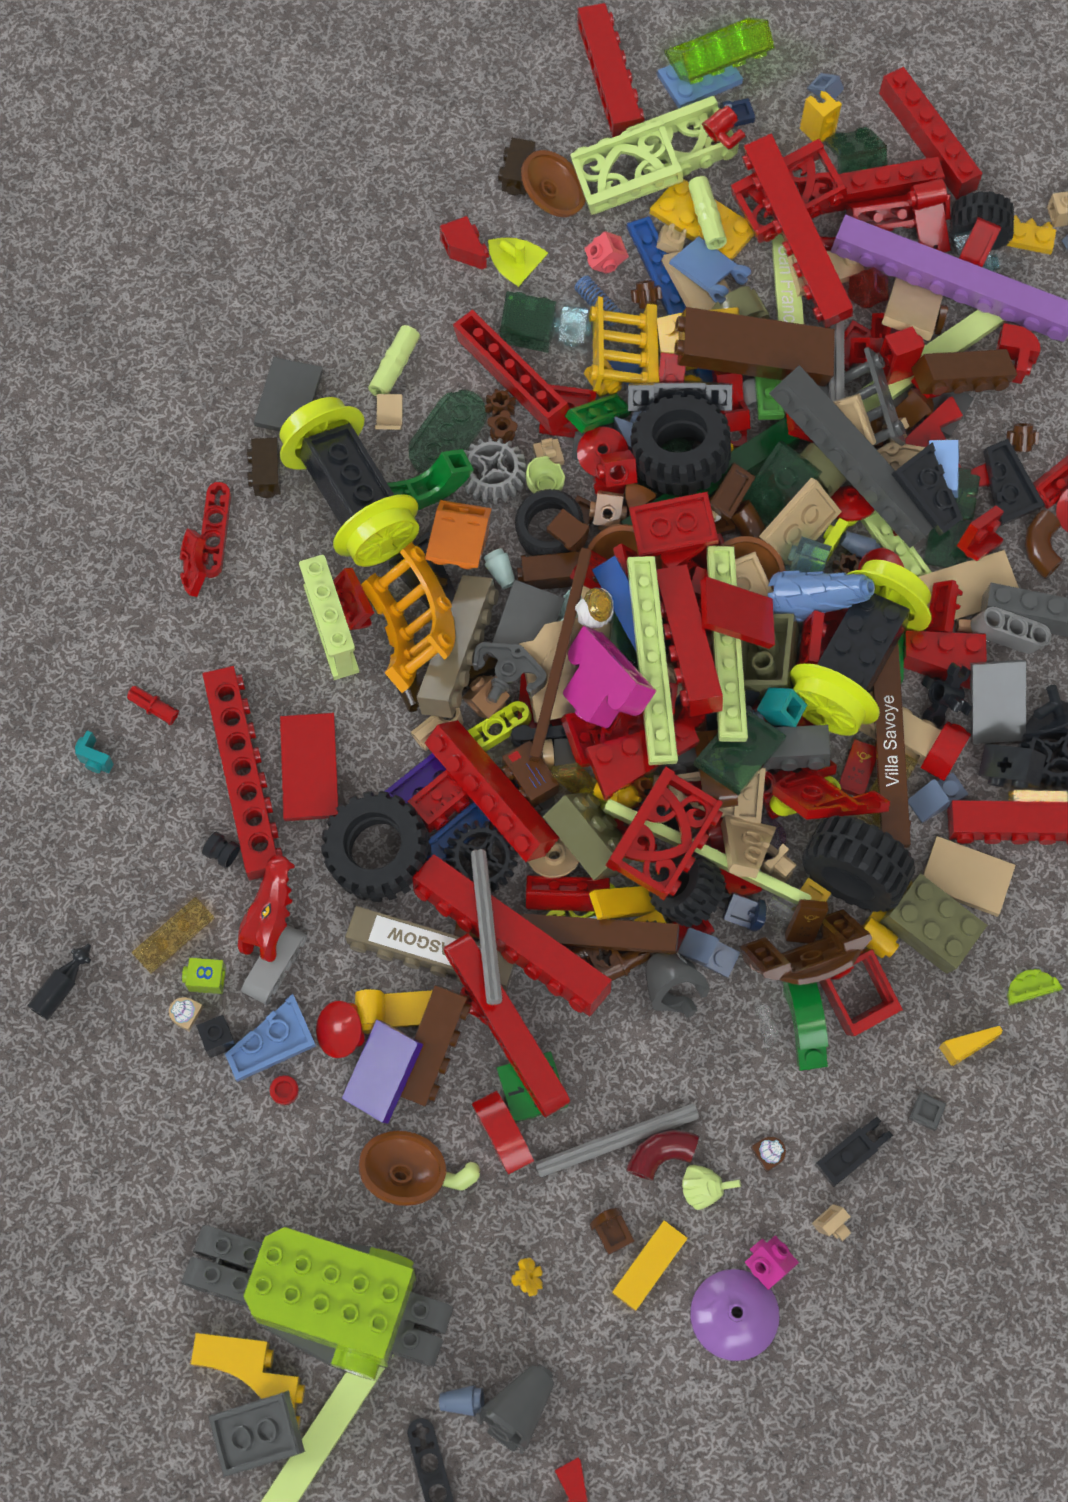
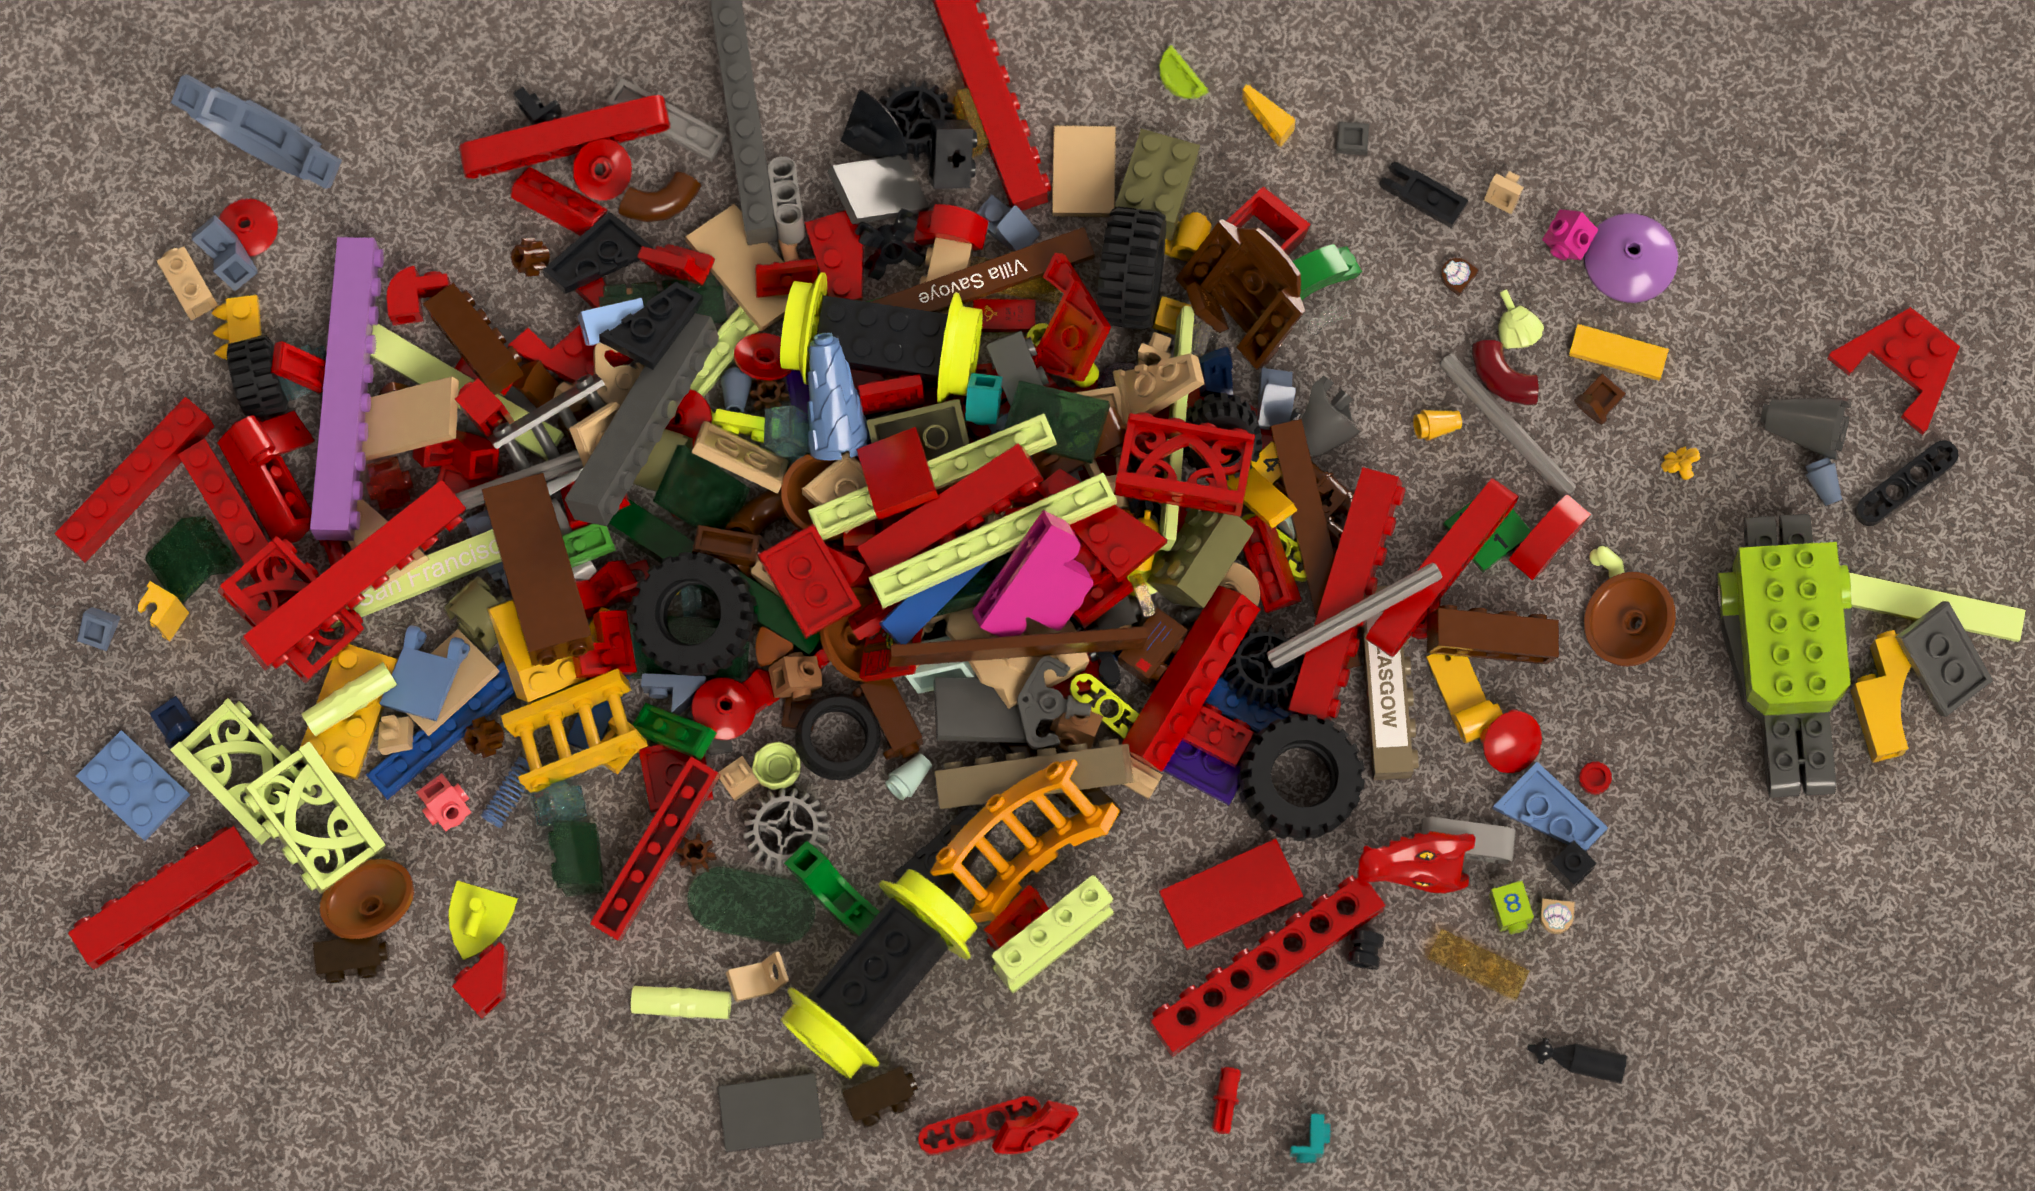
camera: 105 degrees left, 5 degrees up
tile [342,1020,423,1124] -> none
orange slope [425,500,492,569] -> none
reddish brown brick [487,410,518,444] -> none
reddish brown tile [546,509,590,552] -> none
clear yellow hair [575,588,614,629] -> none
red brick [596,450,637,488] -> none
slope [628,381,732,411] -> none
clear neon green slope [664,17,775,84] -> none
red piece [702,105,746,149] -> none
none -> yellow cone [1413,410,1462,441]

